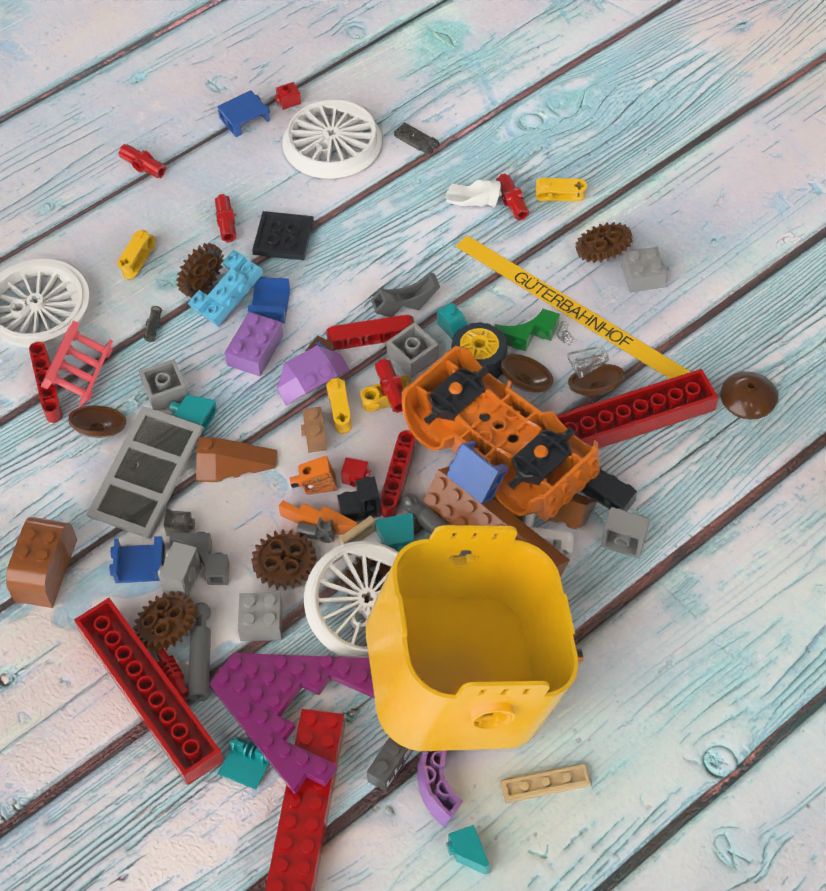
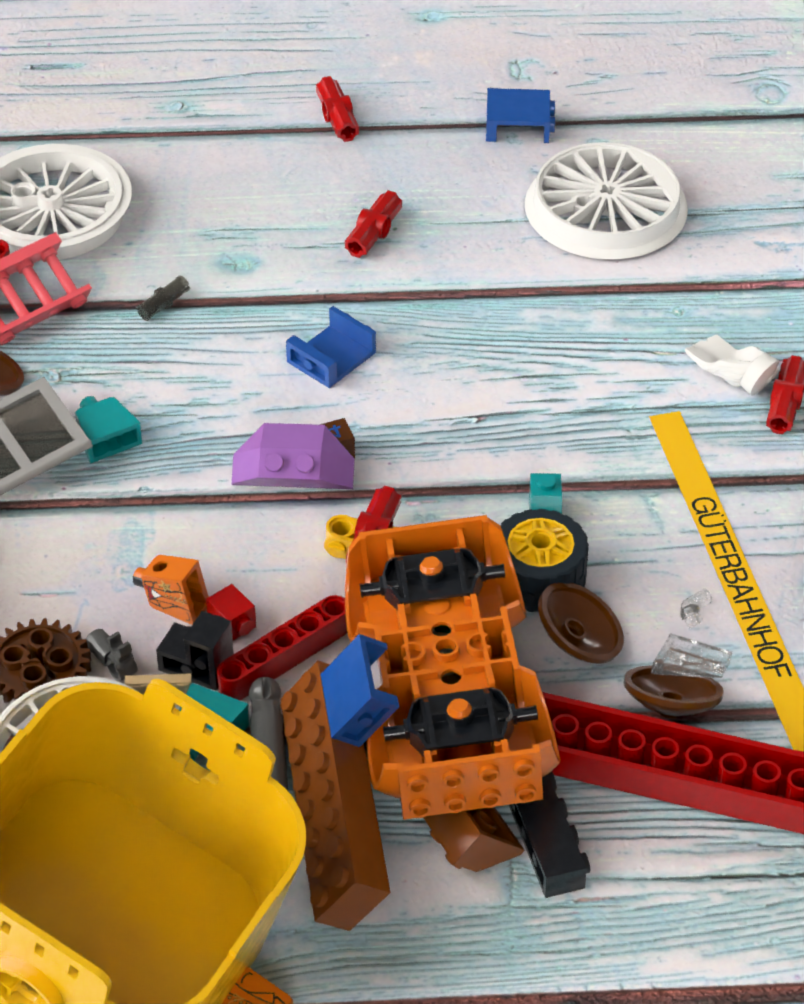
camera: 35 degrees right, 10 degrees down
yellow piece [117,230,156,279] -> none
light grey brick [139,359,188,411] -> none
reddish brown gear [176,243,224,298] -> none
medium azure bracket [187,250,264,327] -> none
dark orange wedge [196,437,277,482] -> none
medium lavender brick [224,312,284,376] -> none
black plate [252,211,314,260] -> none
red brick [274,82,301,110] -> none
orange slope [279,500,358,535] -> none
medium nougat brick [301,407,327,453] -> none
red beam [326,315,414,350] -> none
yellow piece [326,378,352,434] -> none
dark grey arch [371,272,440,317] -> none
light grey brick [386,322,439,377] -> none
clear smoke hinge [394,122,440,154] -> none
green arch [494,309,560,351] -> none
white beam [522,514,575,557] -> none
light grey brick [601,507,650,559] -> none

